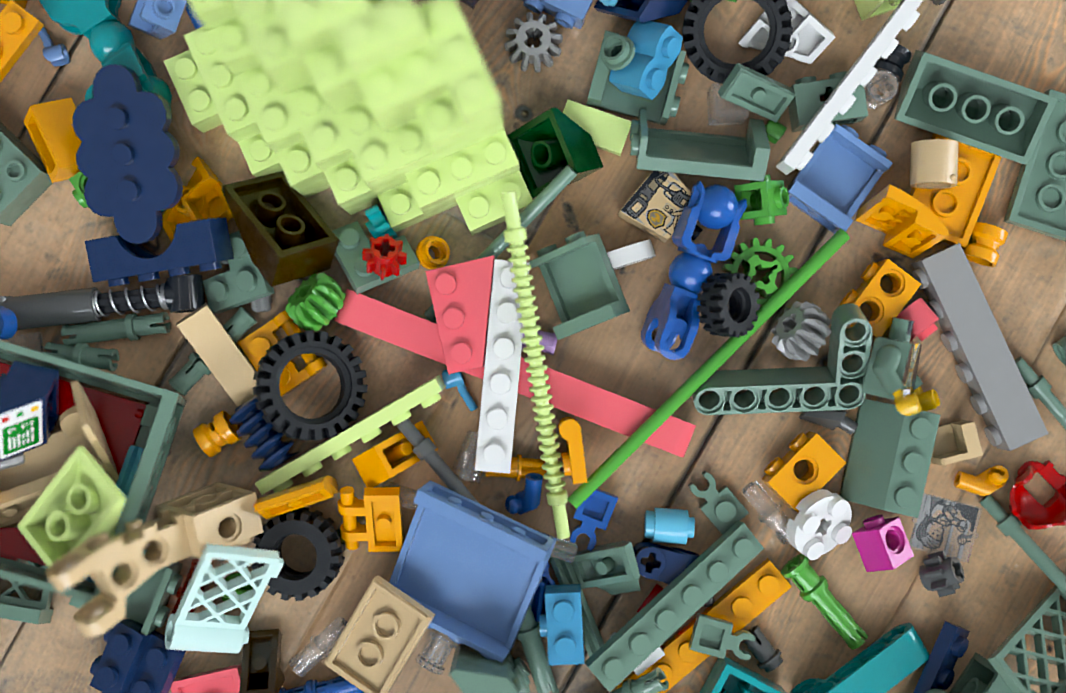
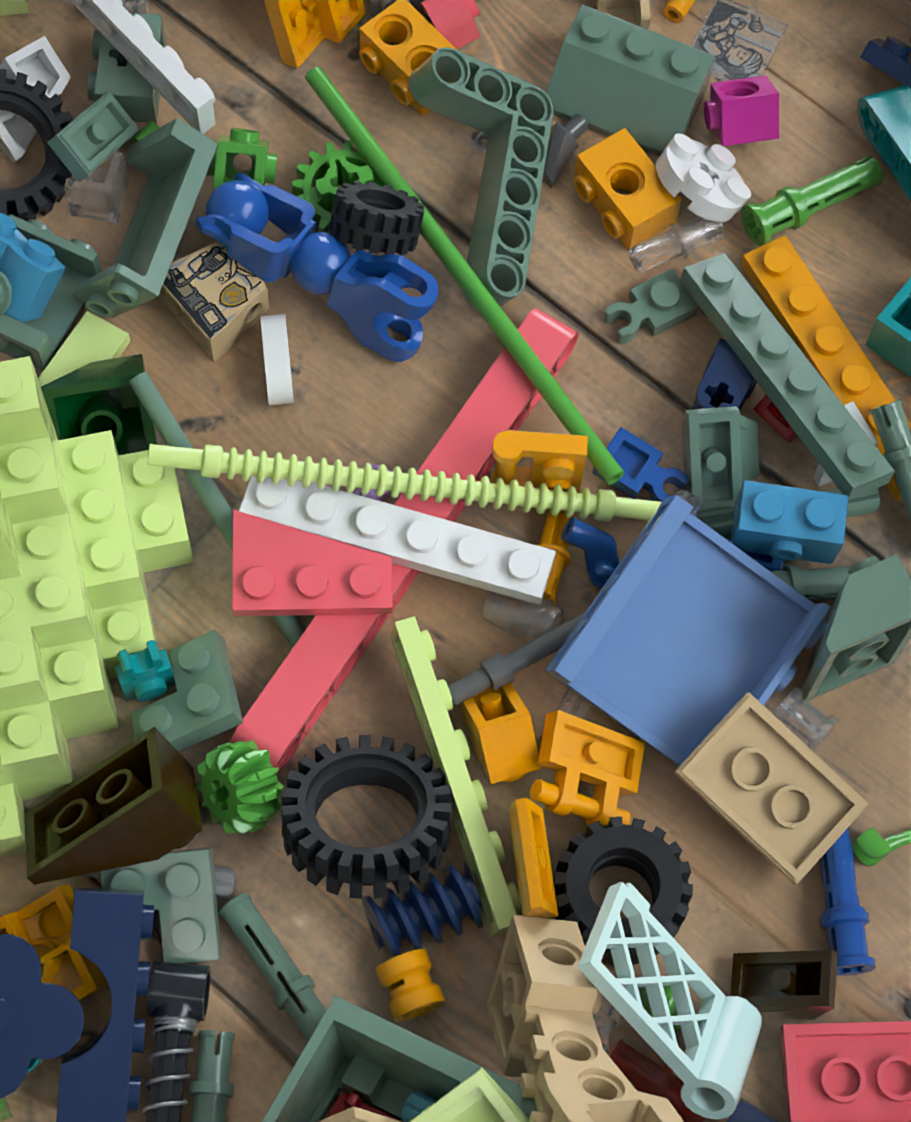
camera: 80 degrees left, 20 degrees down
tan tile [176,304,257,407] -> none
light orange plate [238,310,328,397] -> none
clear axle [289,617,348,677] -> none
red gear [362,233,407,280] -> none
light orange plate [416,236,450,270] -> none
dark azure hand [442,369,478,411] -> none
sand green panel [529,231,630,340] -> none
medium azure brick [644,507,695,545] -> none
sand green plate [688,613,756,660] -> none
dark grey pin [742,625,783,673] -> none
light grey gear [771,301,832,362] -> none
medium blue panel [787,124,893,234] -> none
sand green torso [862,317,940,416] -> none
dark grey gear [919,551,965,597] -> none

